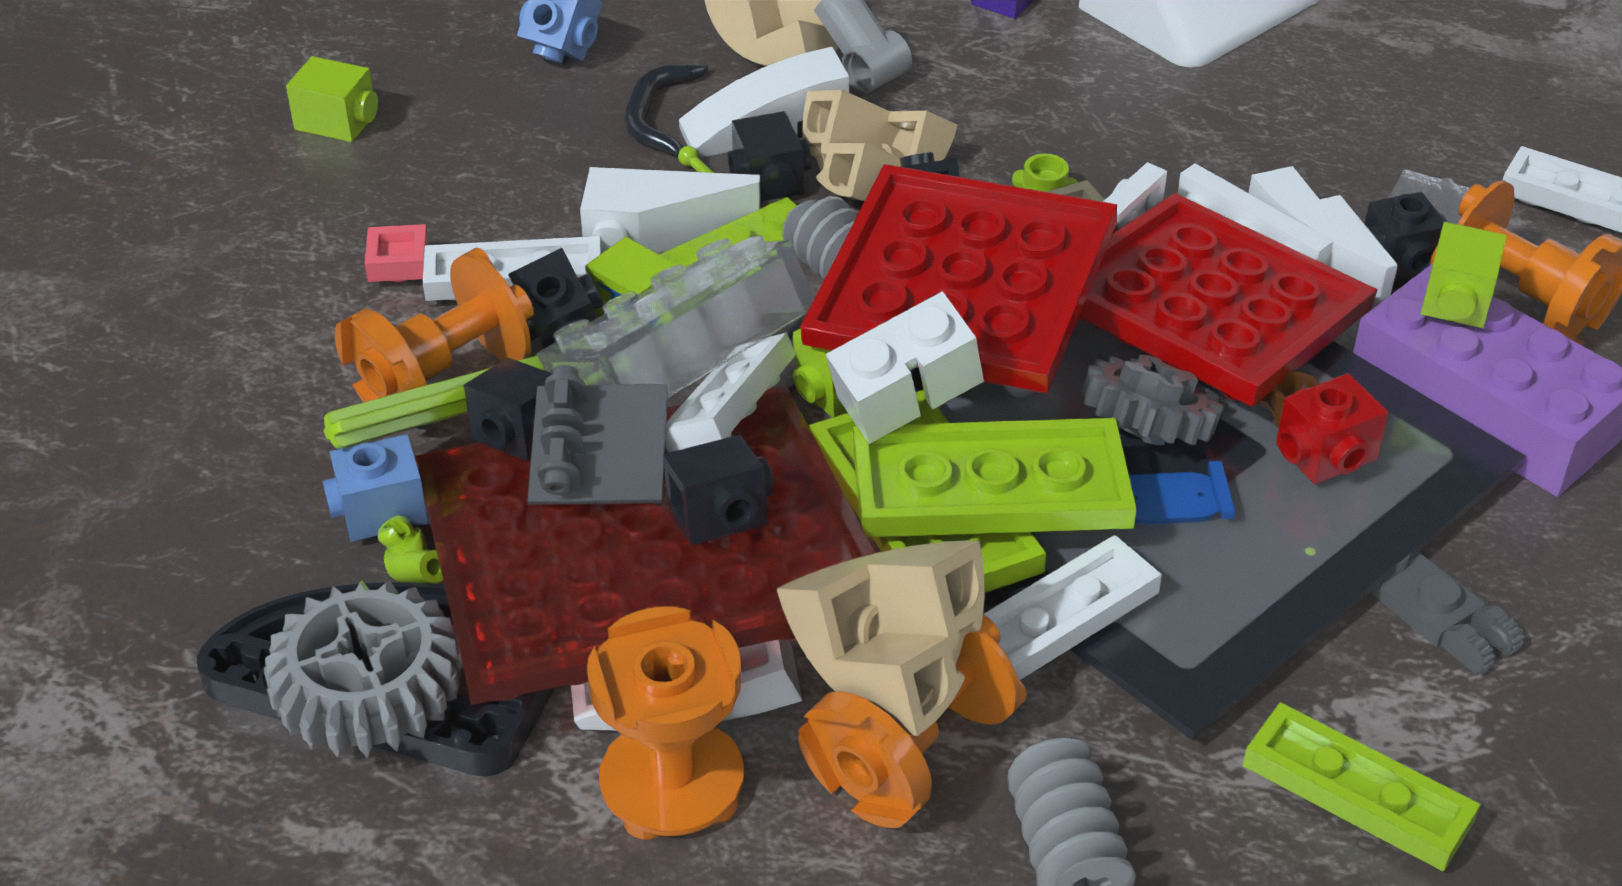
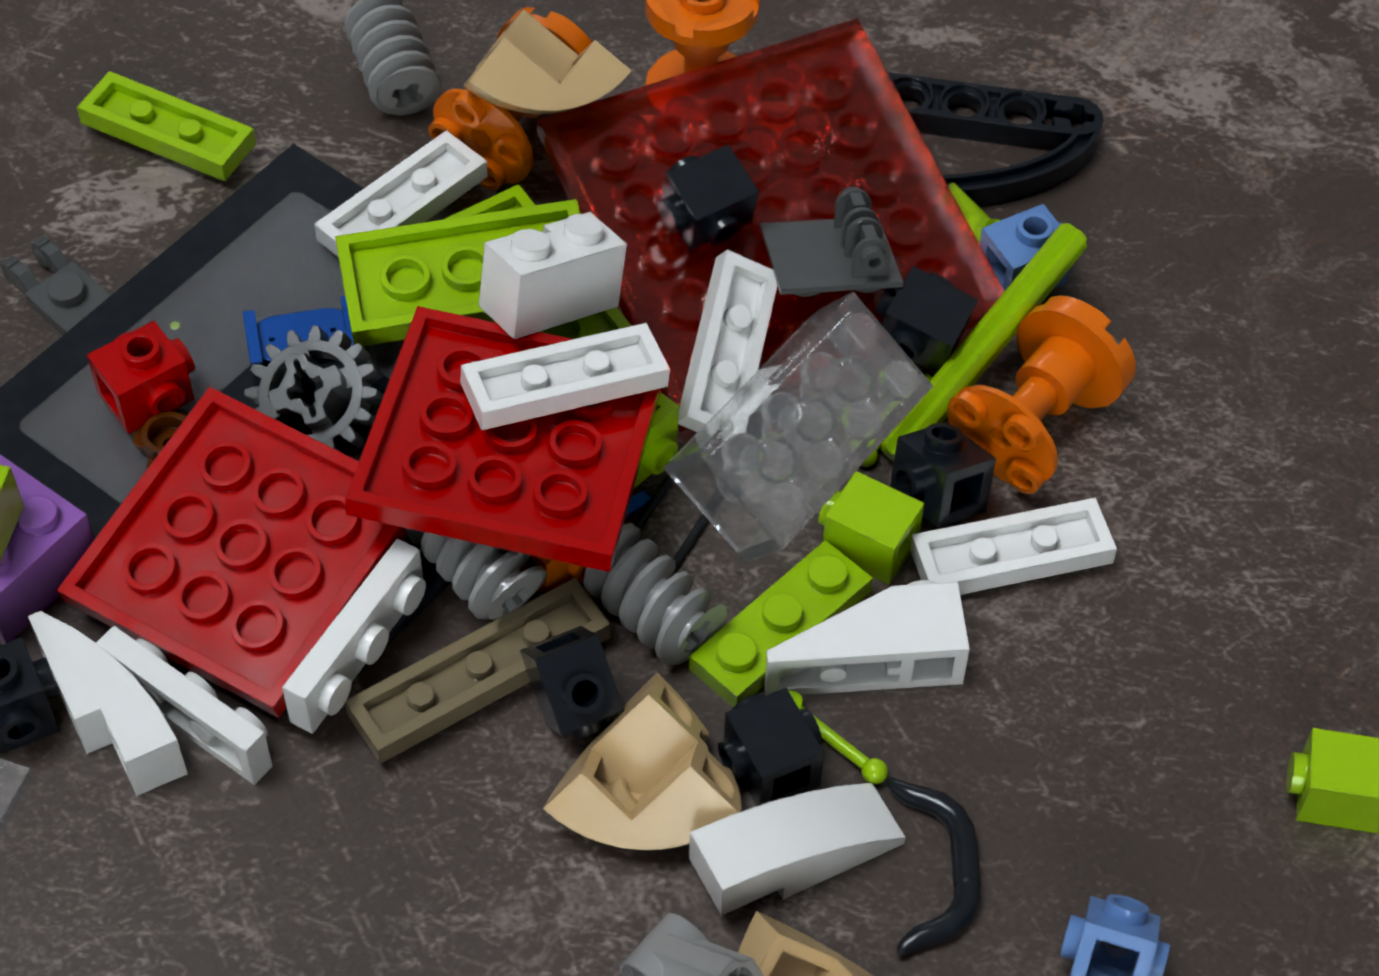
camera: 170 degrees right, 10 degrees up
light grey gear [264,580,463,759] -> none
coral plate [365,224,429,282] -> none
lime plate [1012,153,1078,192] -> none
none -> white plate [460,323,670,430]

